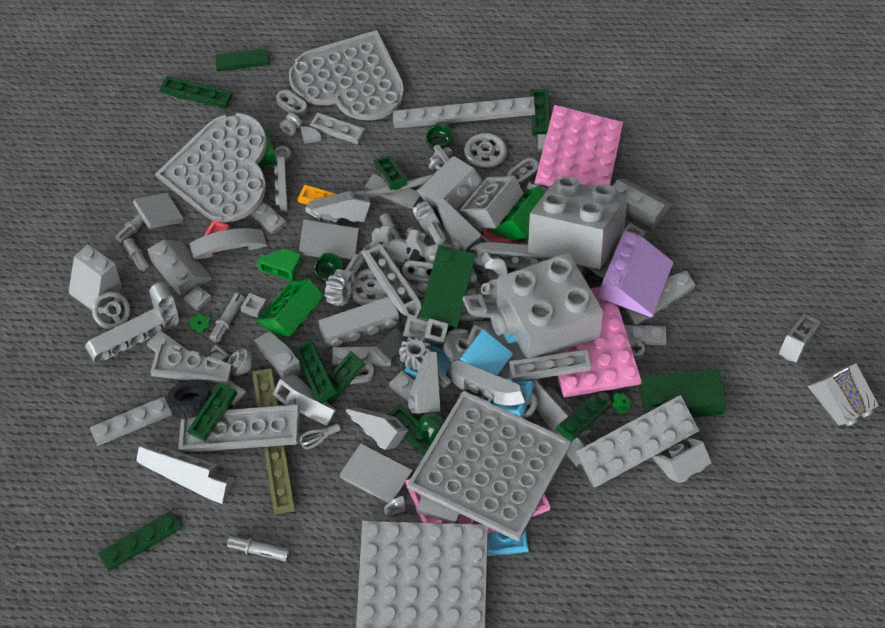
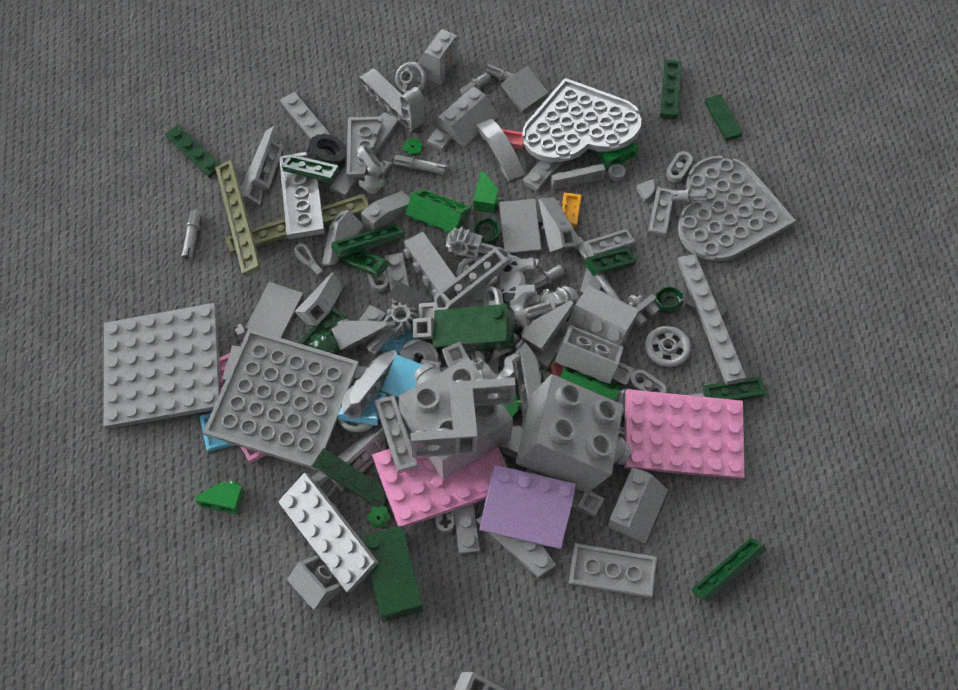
camera: 80 degrees right, 5 degrees up
light grey plate [240,293,267,318] -> none
light grey wheel [280,113,302,136] -> none
none -> green slope [195,481,245,515]
none -> olive plate [215,160,262,277]
none -> light grey plate [357,144,385,176]
none -> light grey bracket [411,376,516,458]
none -> light grey tile [568,543,657,599]
none -> light grey tile [582,229,636,257]
none -> light grey axle [671,188,708,203]
none -> dark green plate [691,538,767,603]

